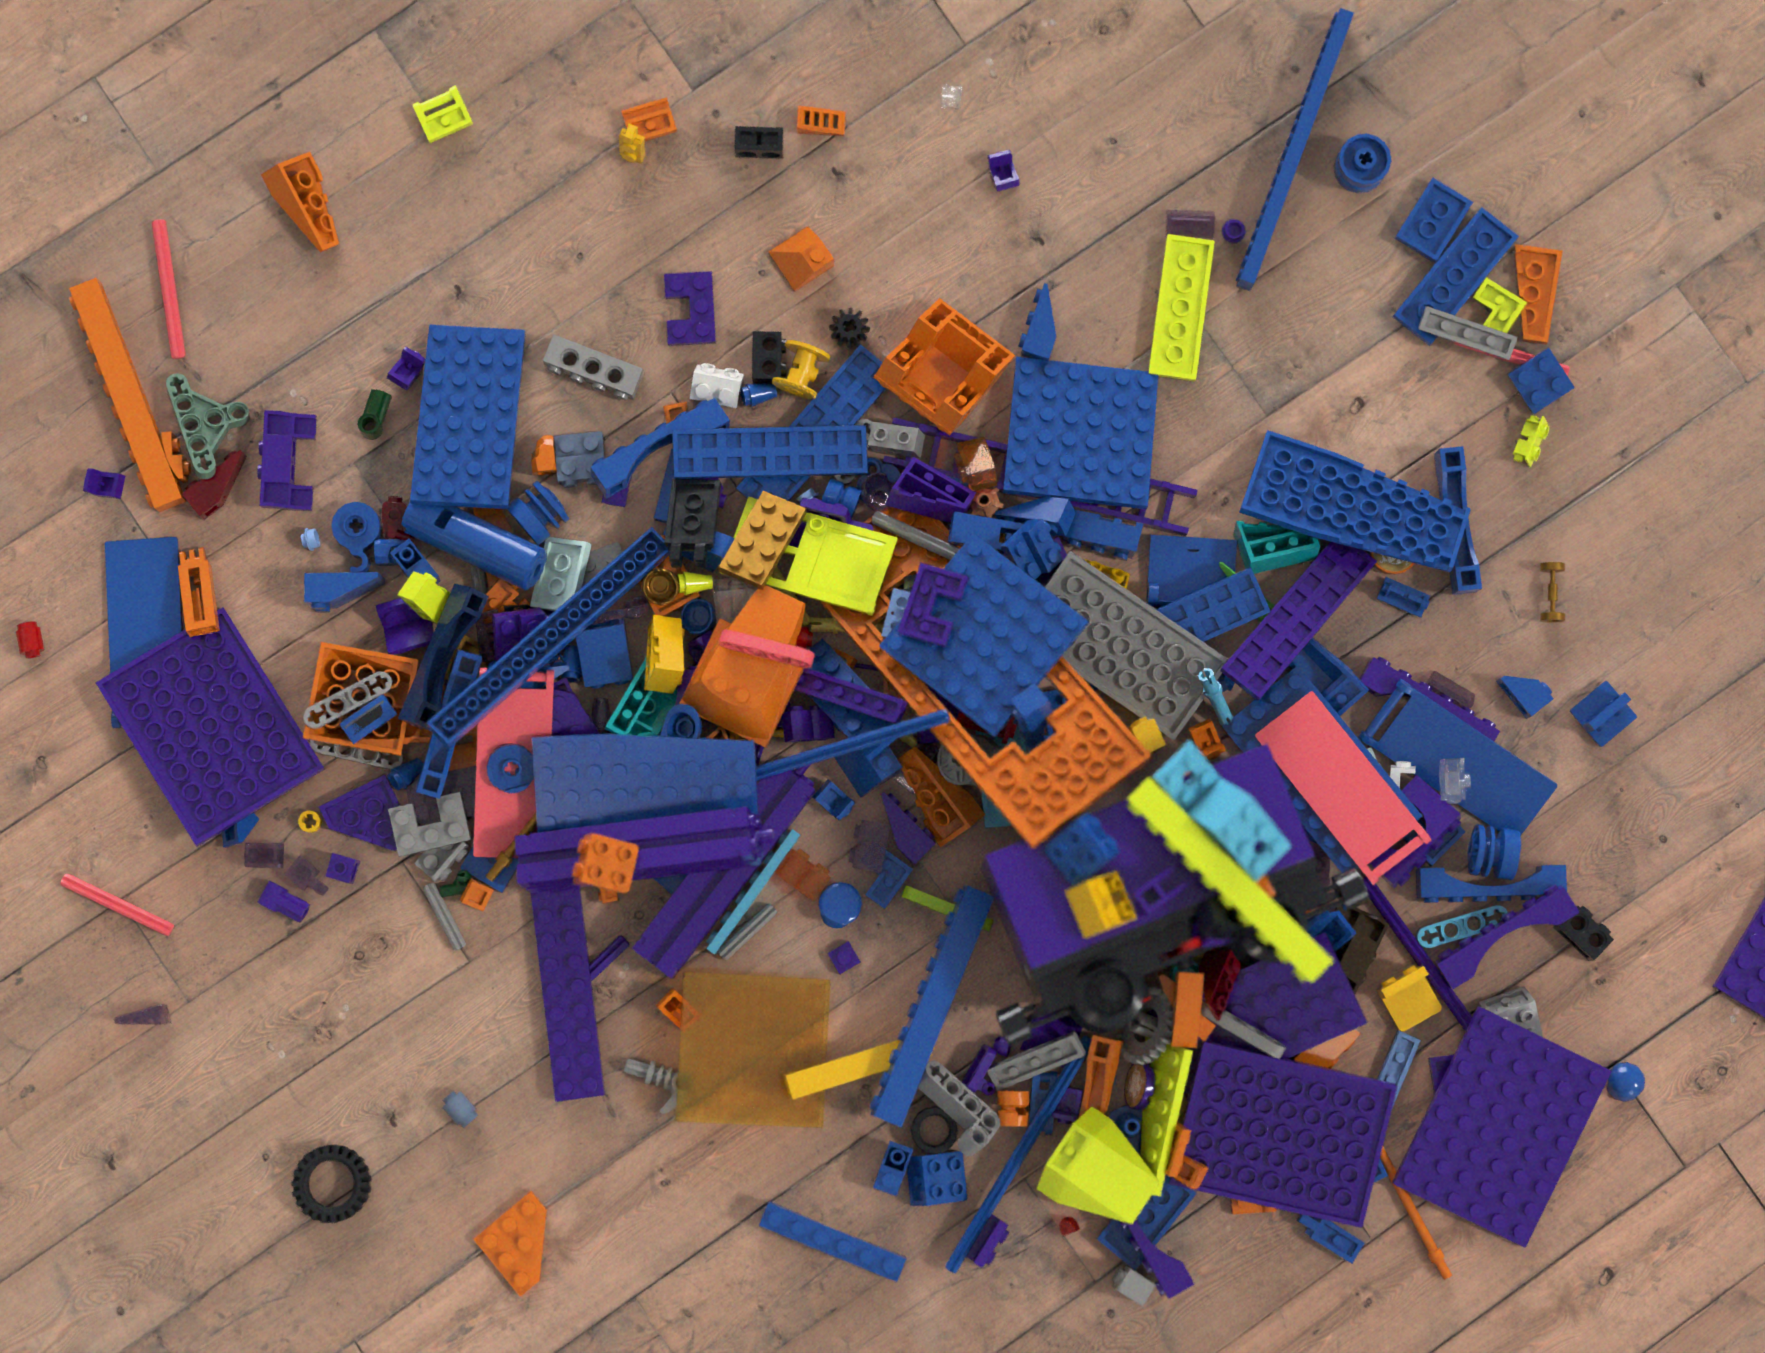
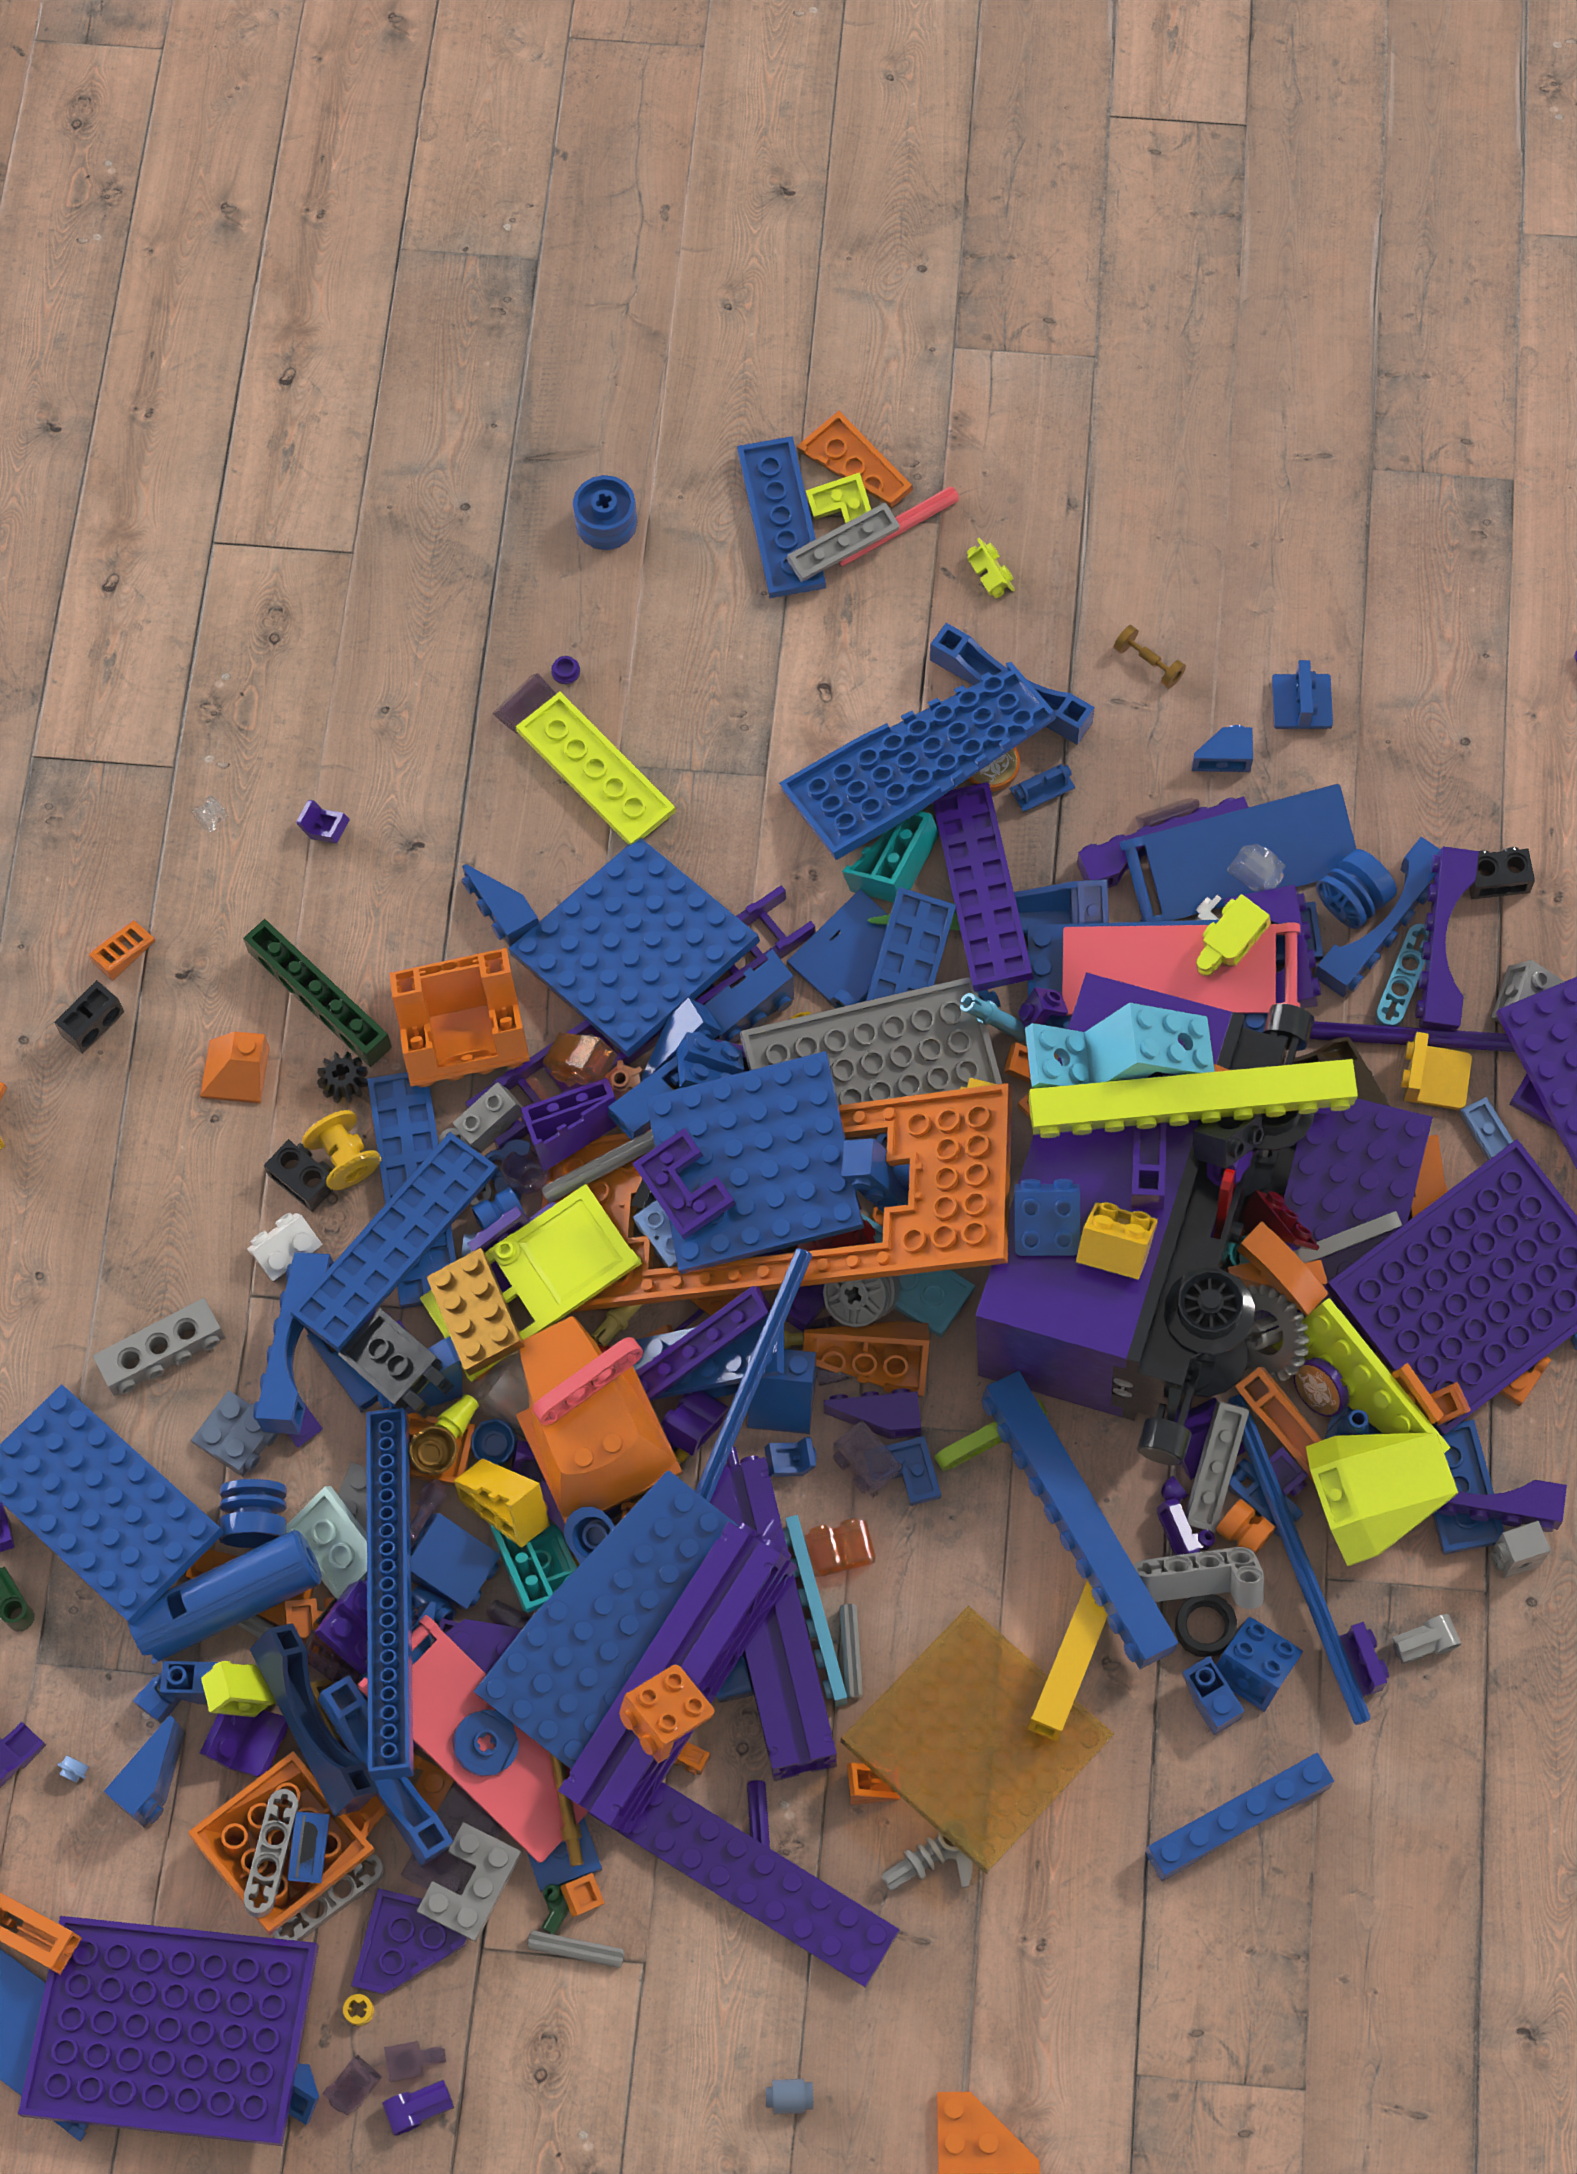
camera: 40 degrees left, 15 degrees down
dark purple brick [325,853,360,884] -> none
blue piece [331,502,383,572] -> none
dark red piece [382,496,415,542] -> none
blue cone [387,758,423,790] -> none
light grey bracket [414,842,469,883] -> none
orange rock [531,435,557,476] -> none
orange tile [663,401,687,424] -> none
dark purple plate [664,271,716,346] -> none
blue cone [740,384,777,407] -> none
blue piece [819,882,862,929] -> none
dark purple plate [828,941,861,974] -> none
clear red hinge [1059,1216,1080,1237] -> none
blue piece [1235,8,1354,291] -> none
blue plate [1395,178,1473,263] -> none
blue plate [1507,348,1575,414] -> none
none -> dark green brick [243,919,392,1068]
none -> dark purple bracket [1018,987,1068,1029]
none -> neon yellow hinge [1196,894,1271,977]
none -> light grey piece [1391,1614,1462,1665]

